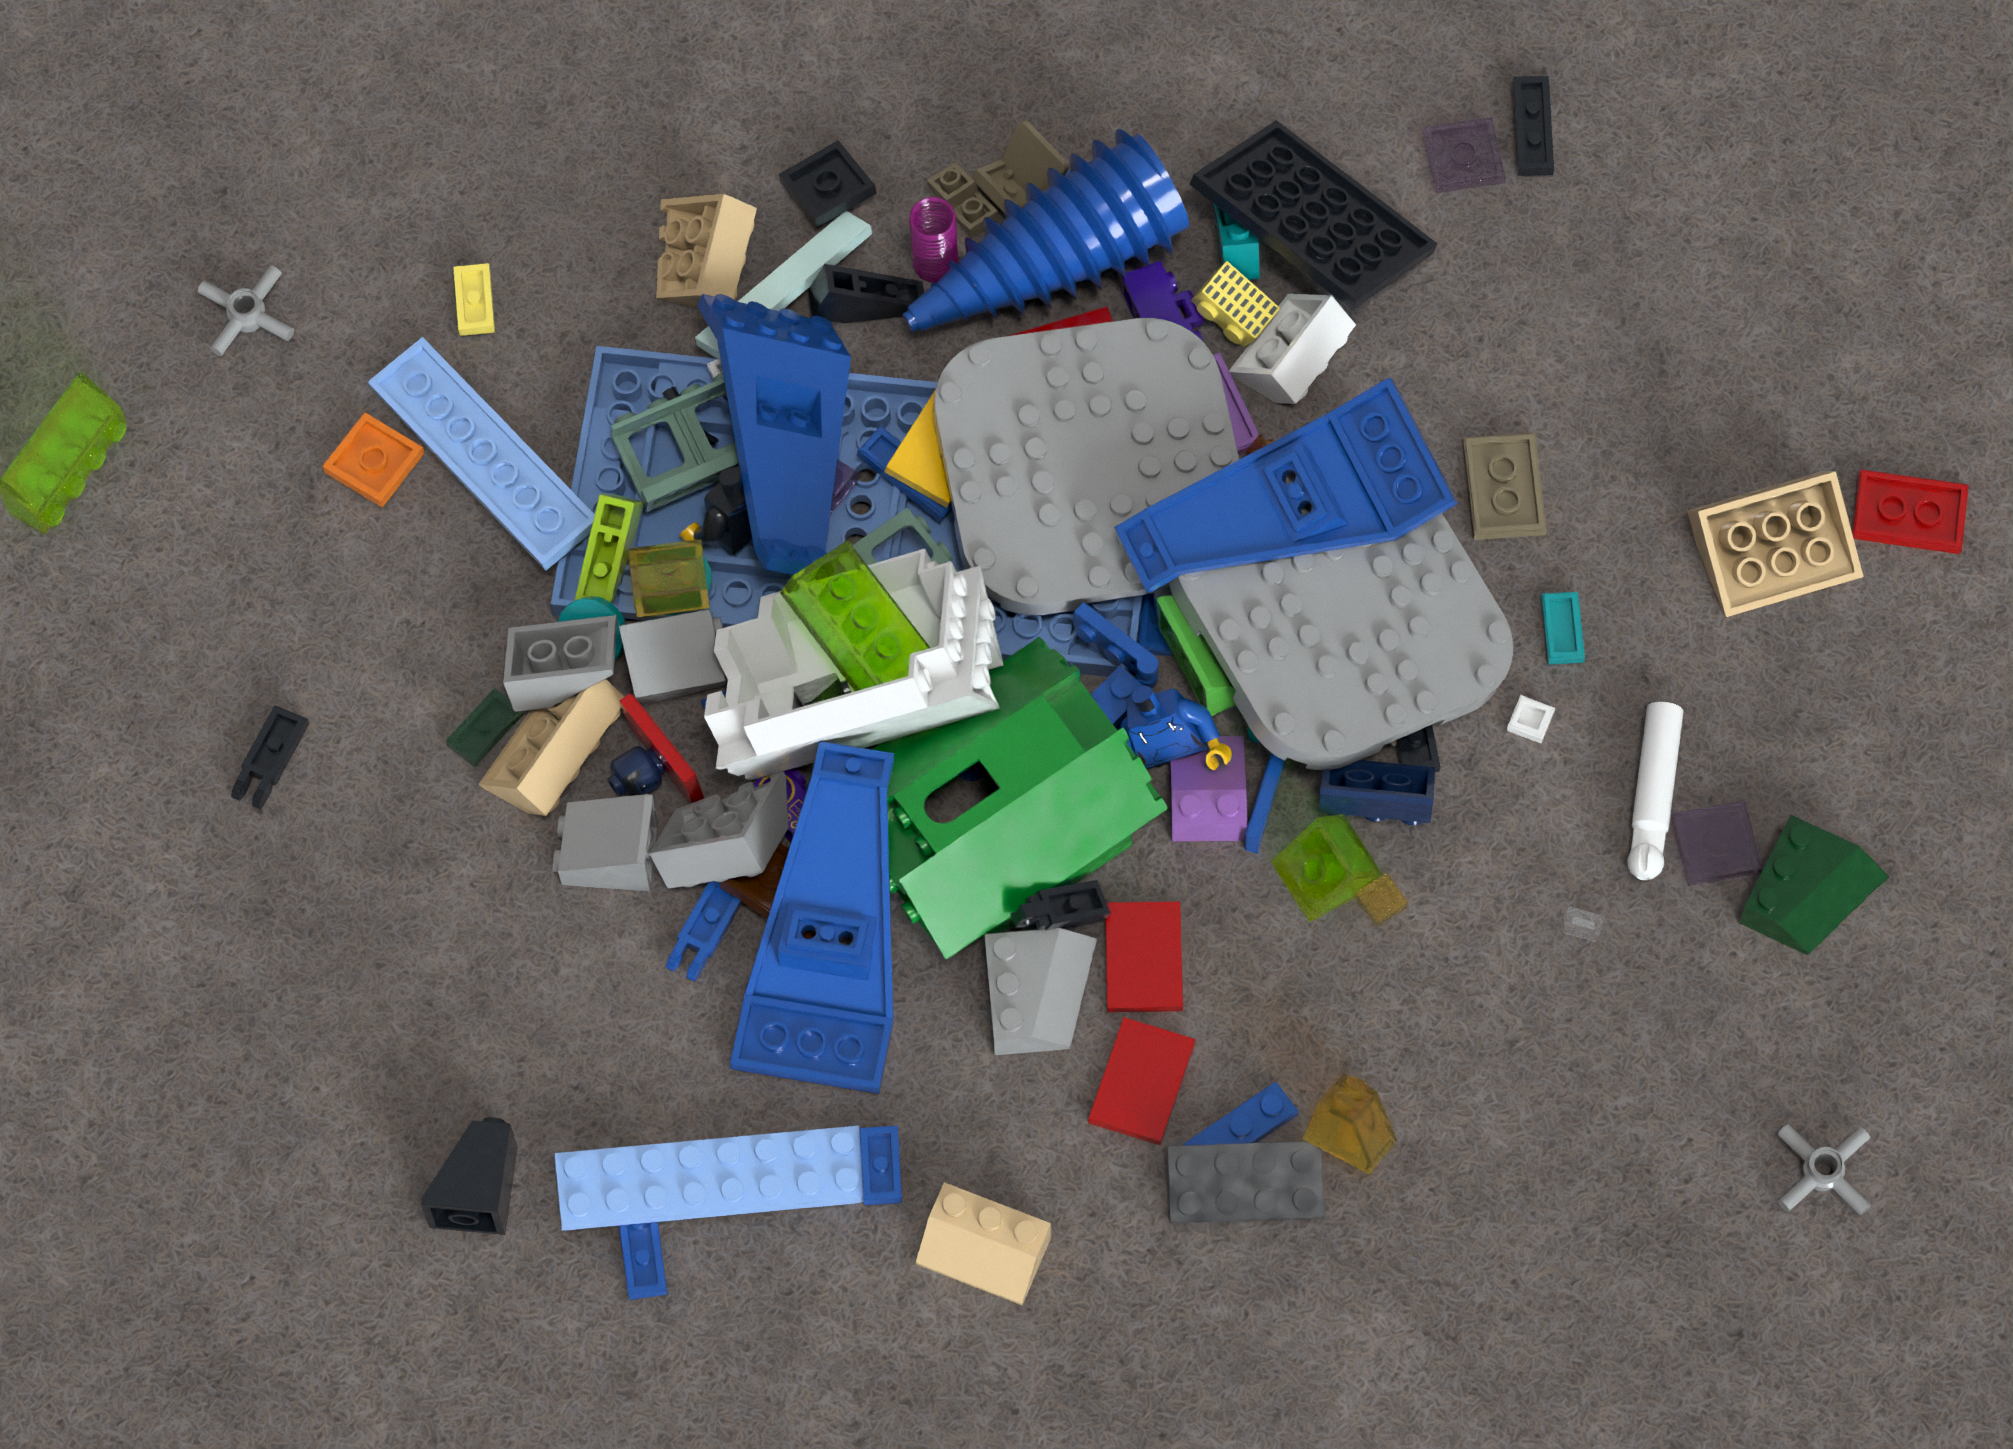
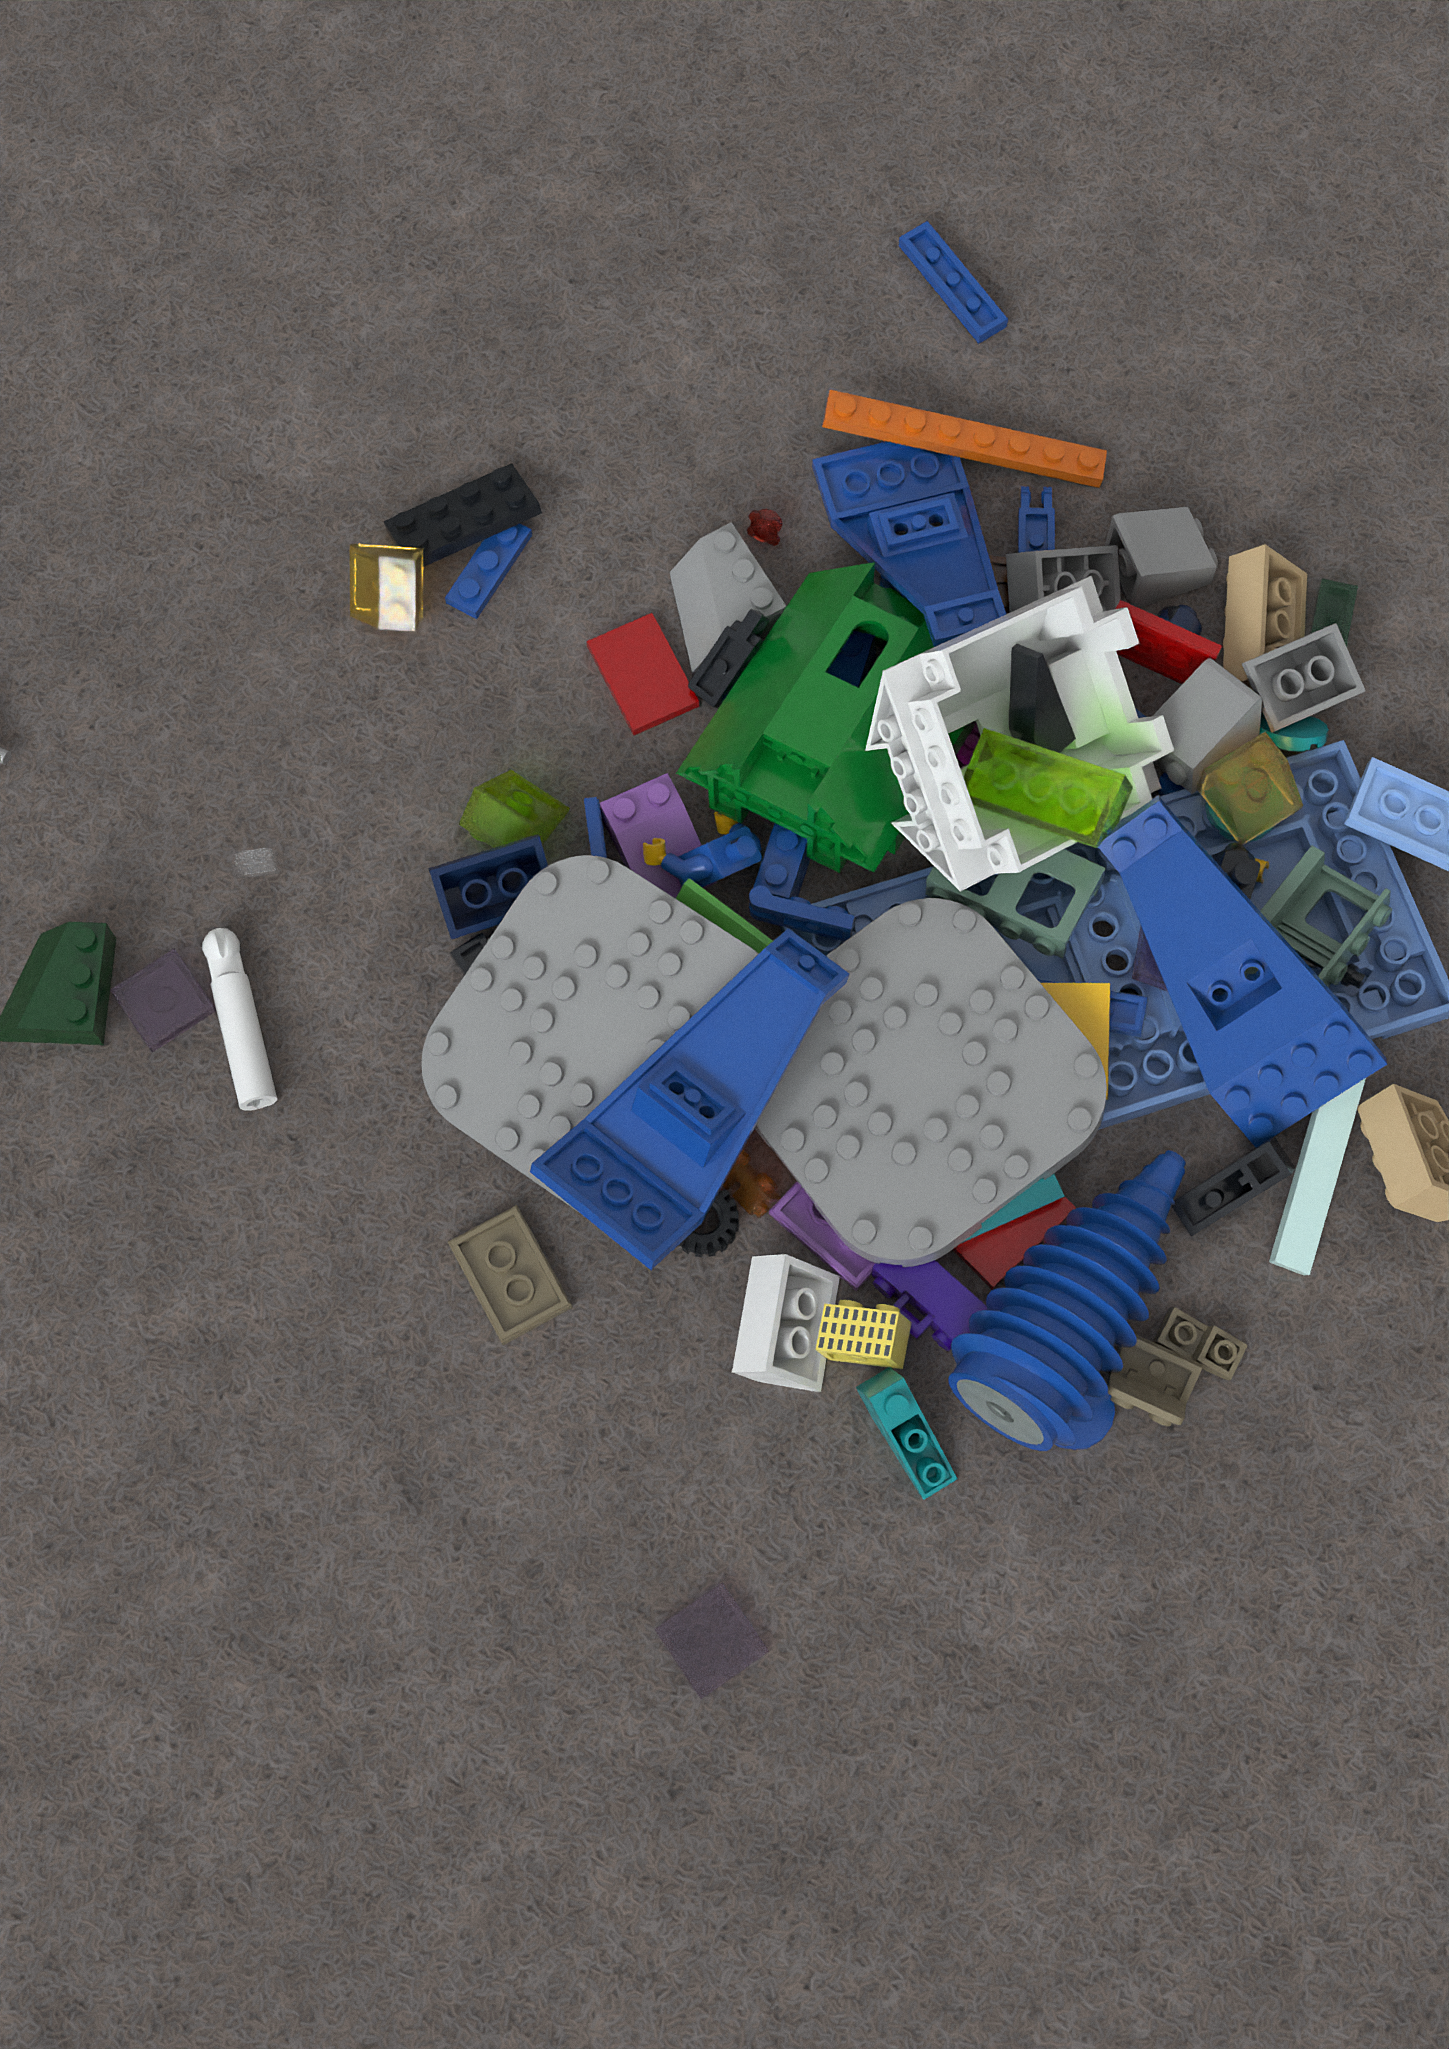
camera: 155 degrees right, 5 degrees up
black slope [421,1117,518,1235] -> none
light blue plate [554,1126,864,1231] -> none
lime slope [574,493,644,603] -> none
black plate [779,140,877,227] -> none
blue plate [860,1126,902,1205] -> none
magenta piece [909,197,958,283] -> none
tan slope [915,1182,1051,1305] -> none
red tile [1088,1017,1196,1146] -> none
black plate [1189,120,1438,310] -> none
clear yellow plate [1355,873,1408,926] -> none
white tile [1507,695,1555,743] -> none
black plate [1513,76,1554,176] -> none
teal tile [1541,592,1585,665] -> none
tan slope [1687,471,1864,617] -> none
red tile [1852,469,1969,554] -> none
none -> clear red plate [747,509,783,546]
none -> orange plate [822,390,1107,488]

